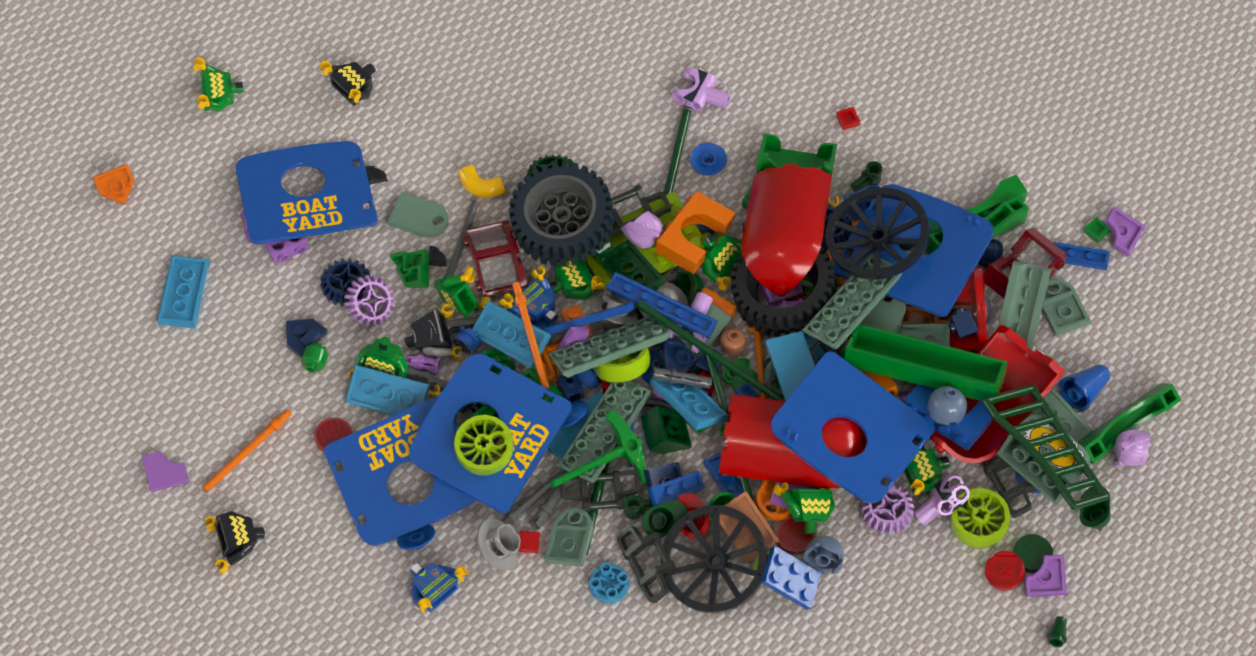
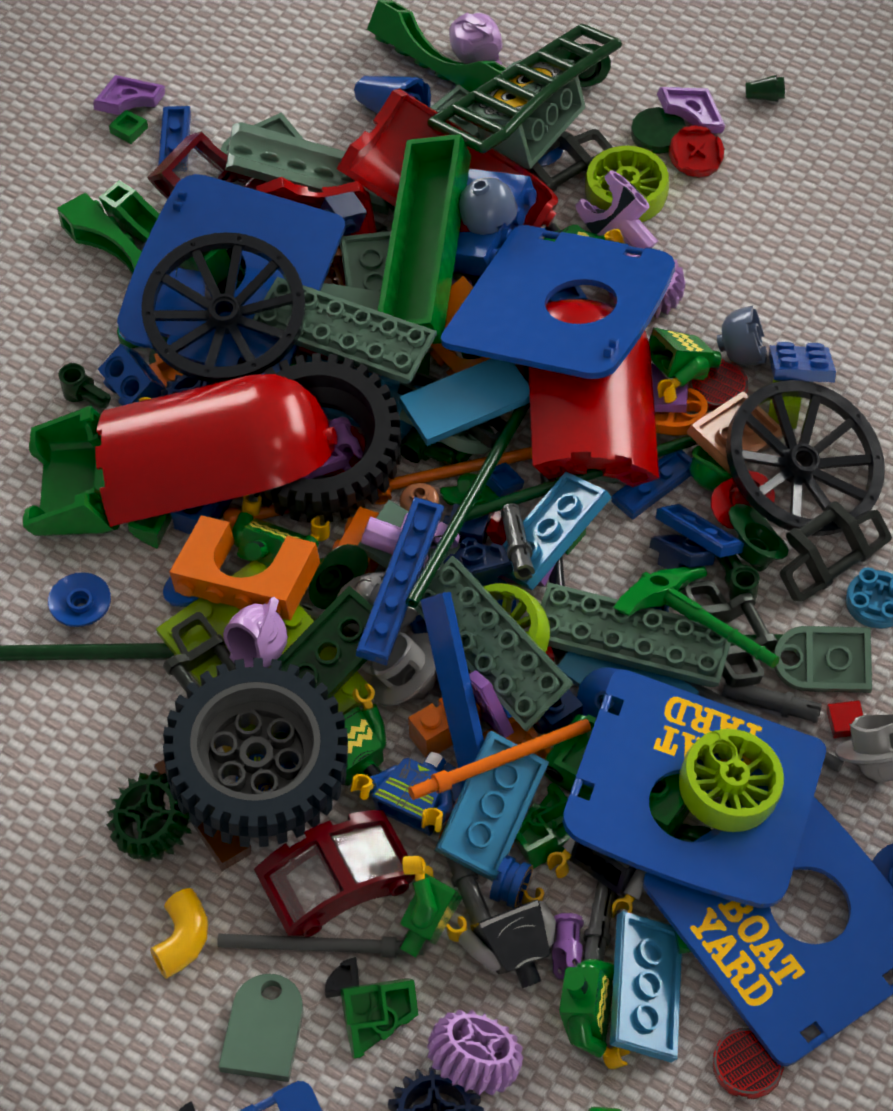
camera: 100 degrees left, 5 degrees down
dark green slope [641,406,692,454] -> none

